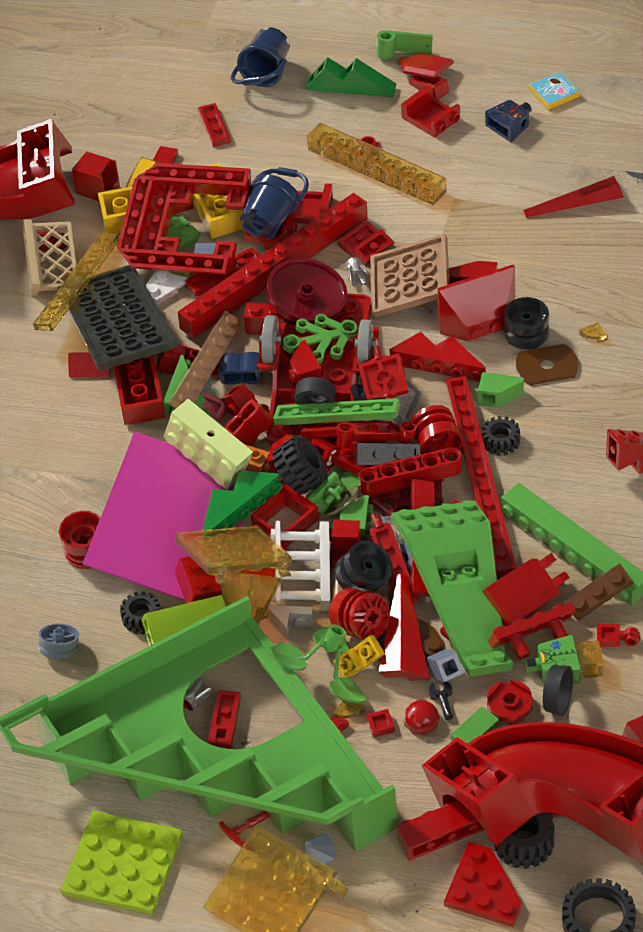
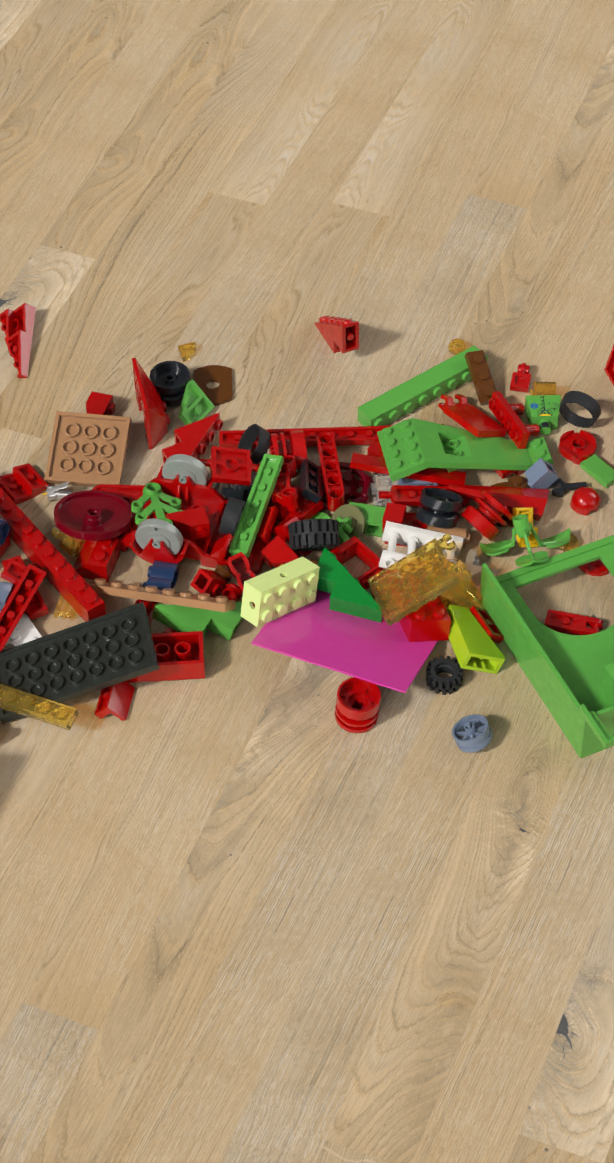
camera: 85 degrees left, 0 degrees up
red tile [366,709,395,738] -> none
bright green slope [478,372,524,407] -> none
black tyre [482,416,520,456] -> none
none -> bright green wing [178,379,215,425]
none -> red slope [210,533,232,561]
none -> black tyre [237,424,270,464]

